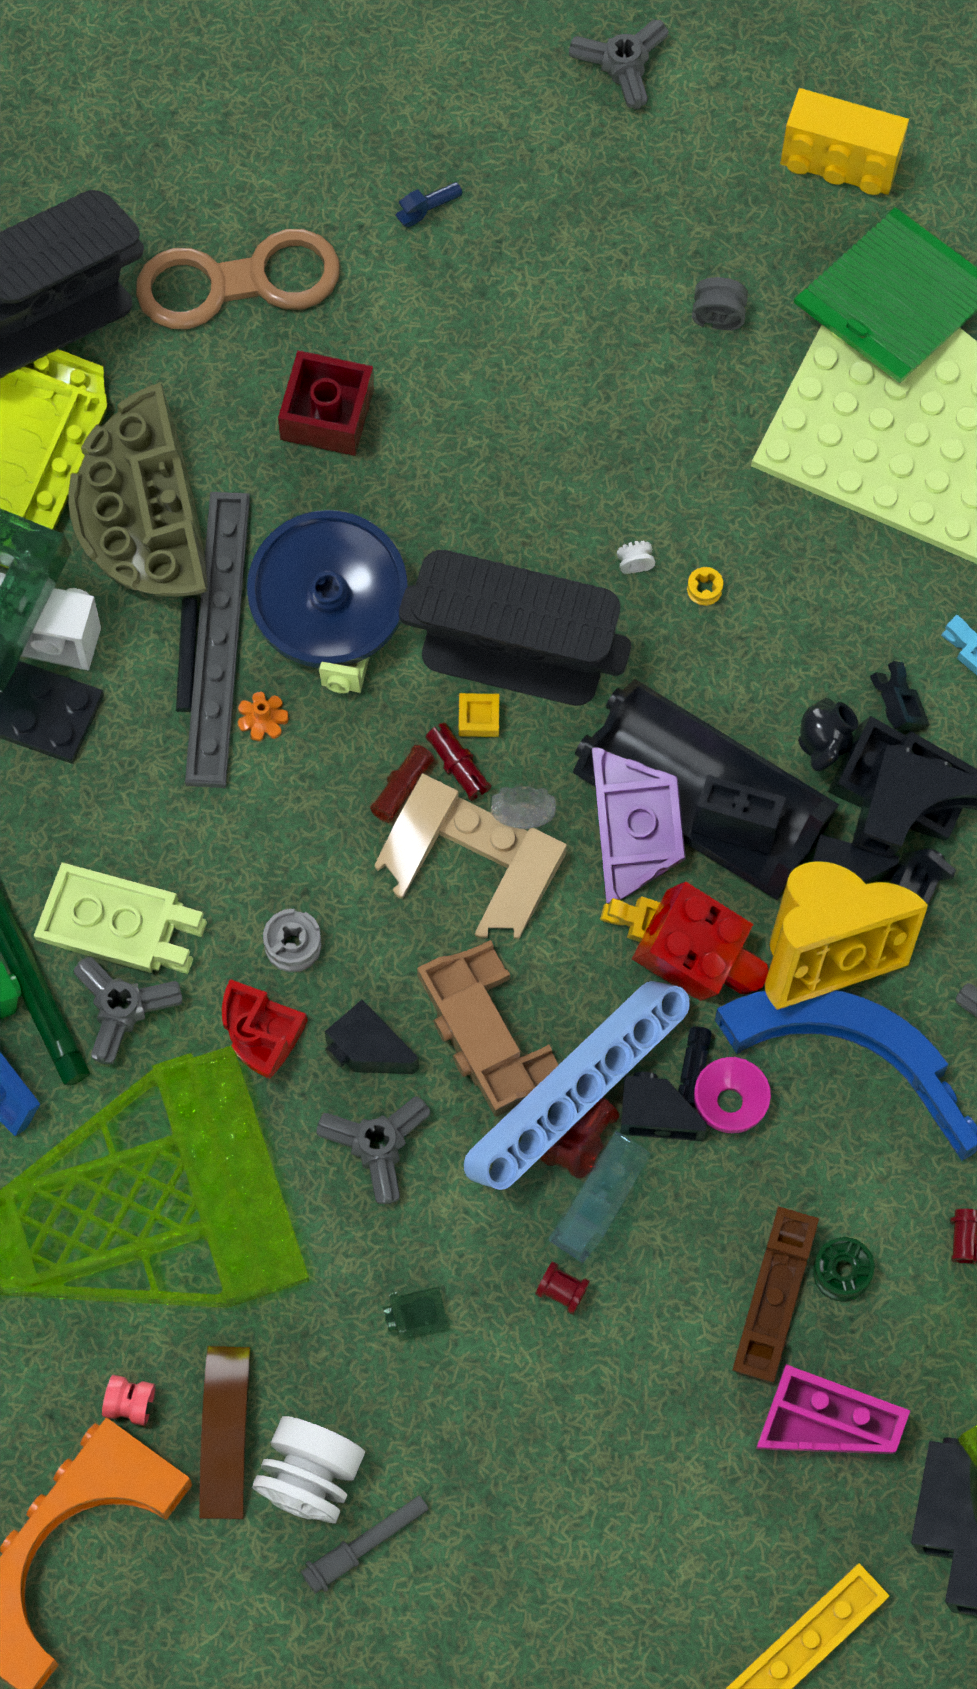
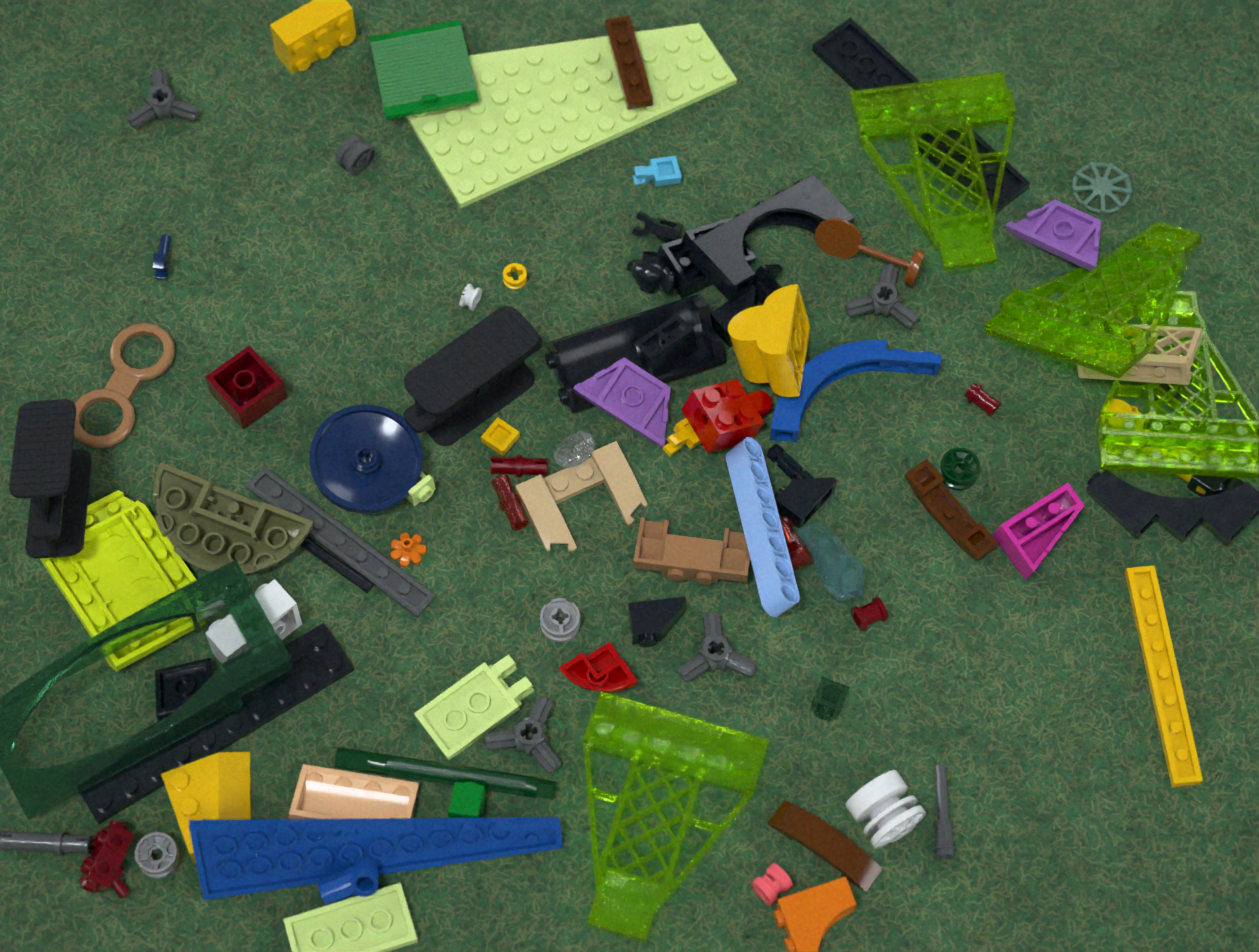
camera: 55 degrees left, 5 degrees down
dark pink piece [694,1057,771,1133] -> none

